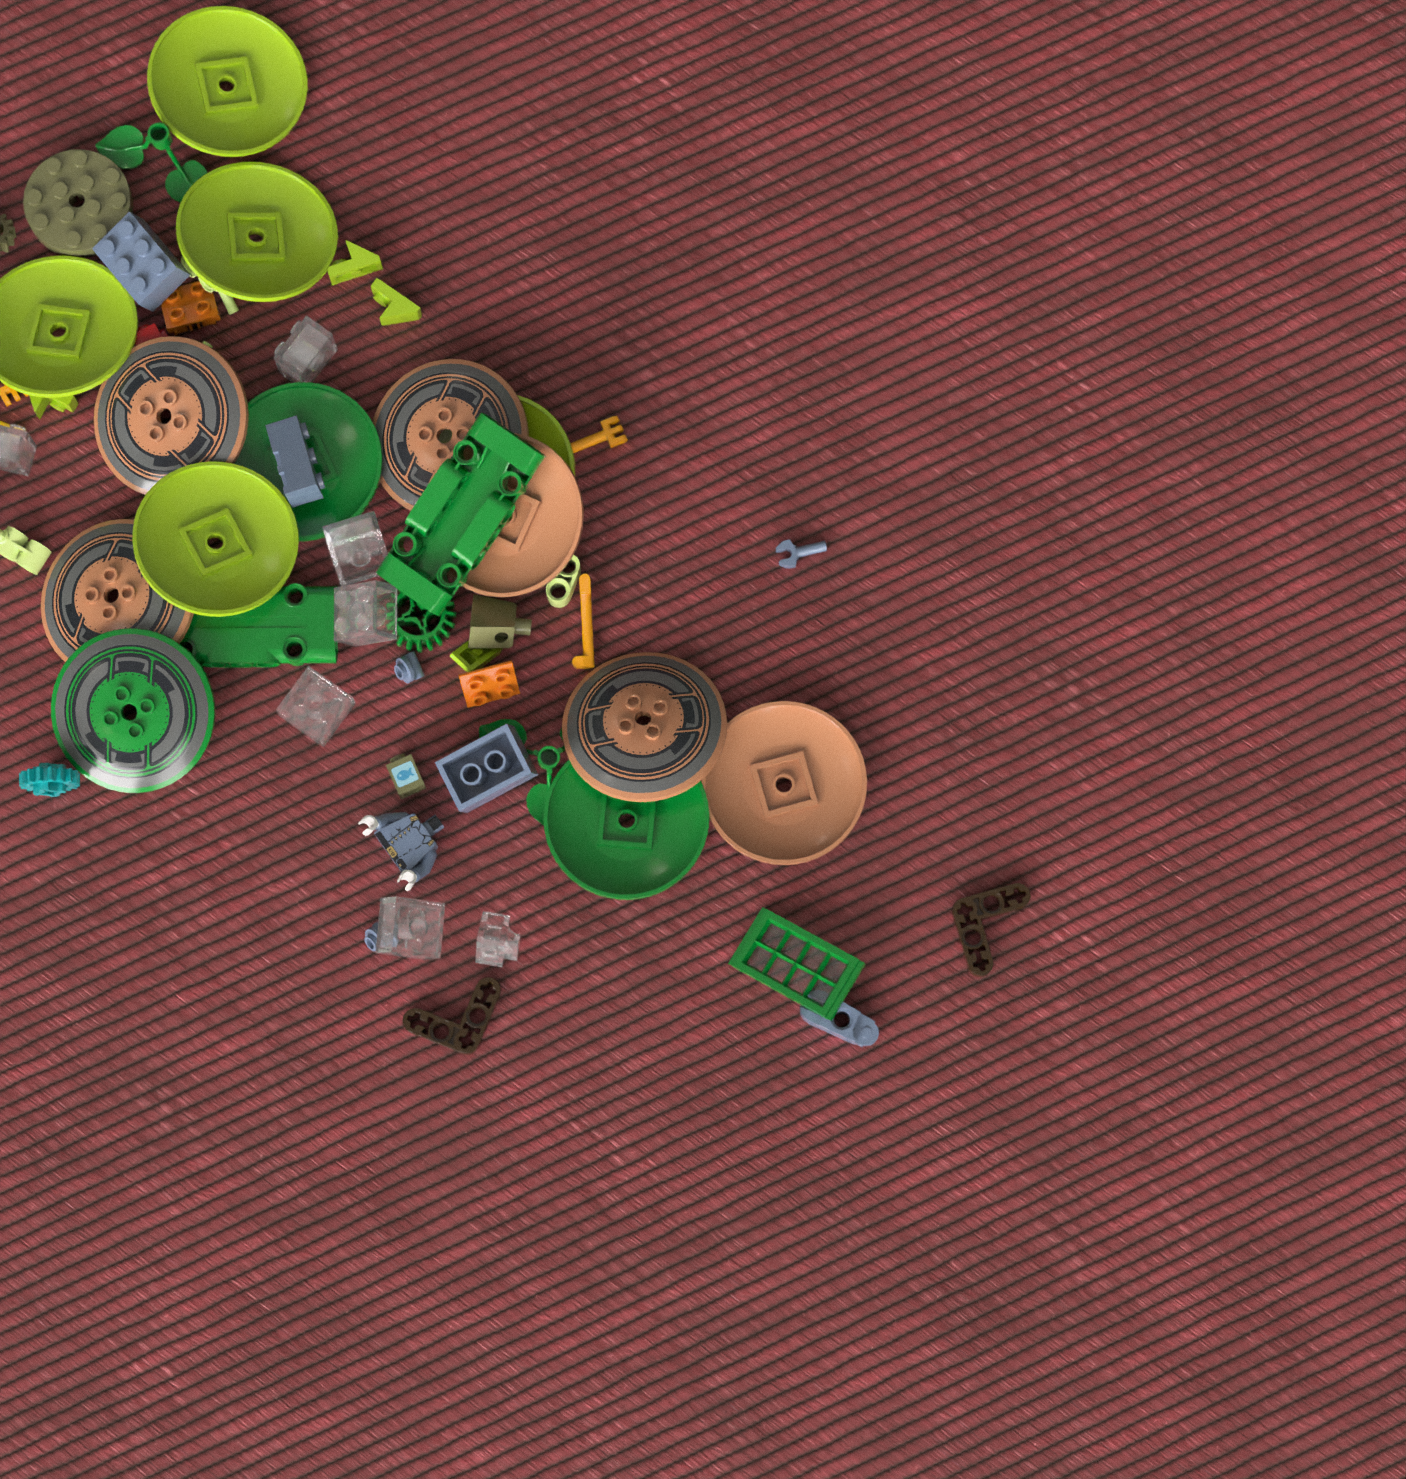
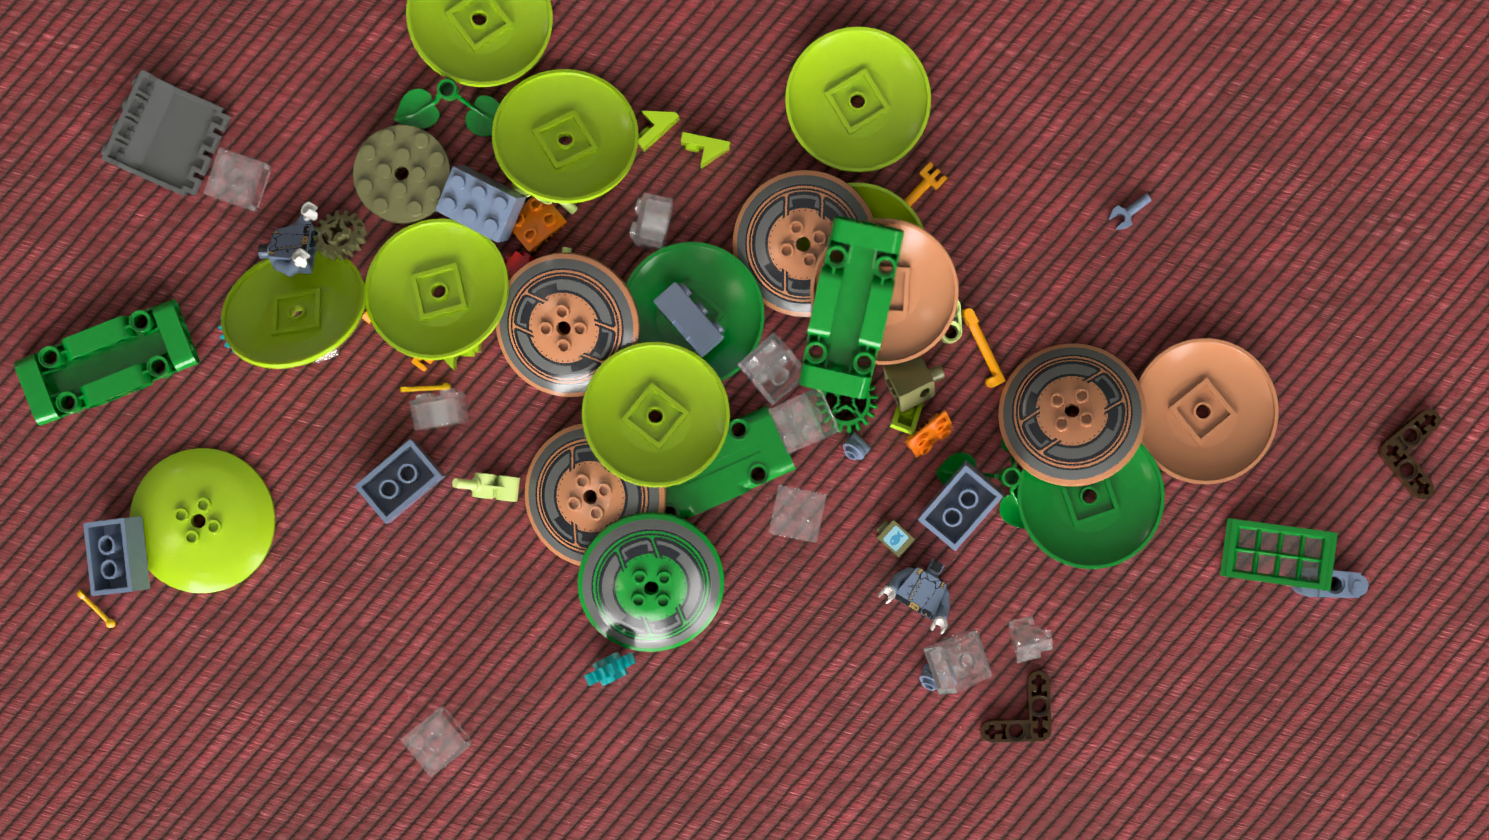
camera: 20 degrees left, 10 degrees up
none -> lime dish [785,27,931,173]

